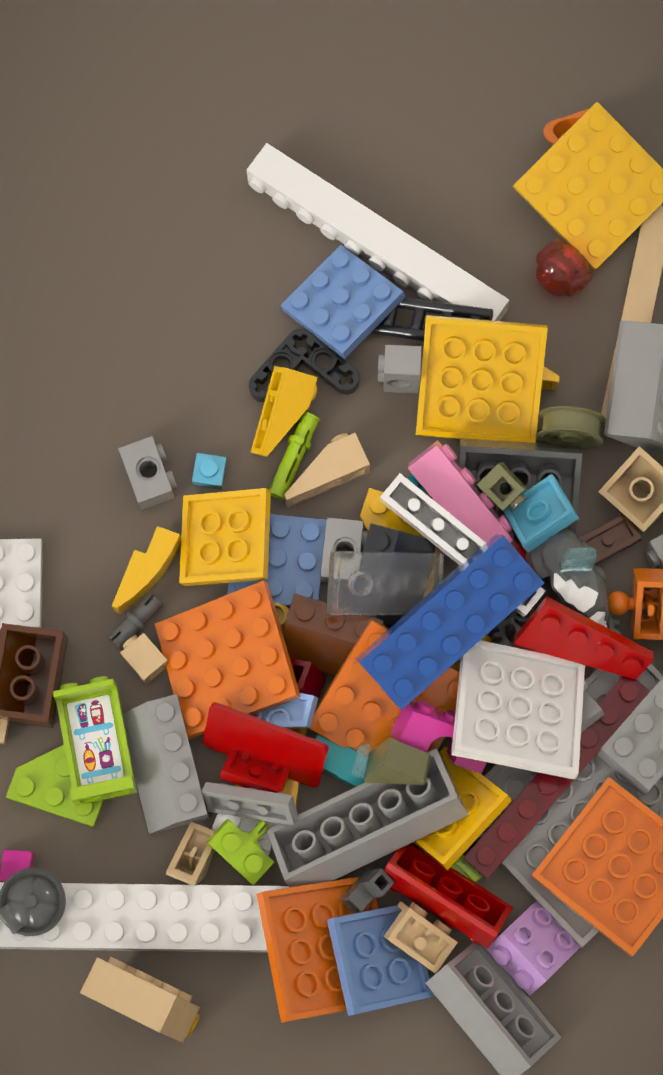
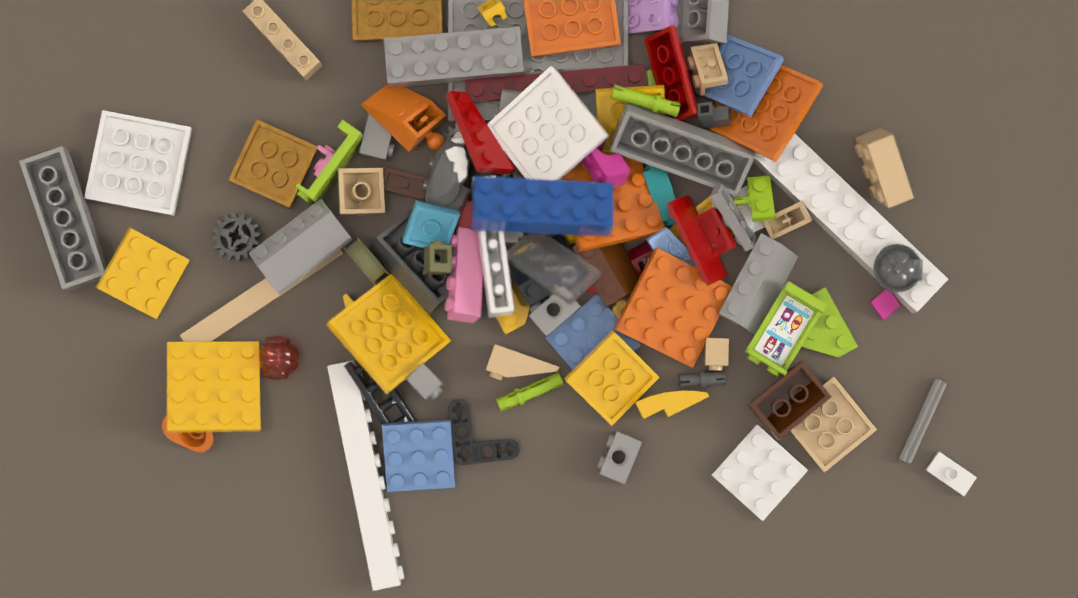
camera: 140 degrees left, 10 degrees up
medium azure plate [192,453,227,489] -> none
yellow slope [251,366,318,457] -> none
clear light blue tile [352,742,372,779] -> none
olive slope [364,737,431,785] -> none
clear light blue tile [559,547,597,572] -> none
none -> lime pin [610,84,680,117]

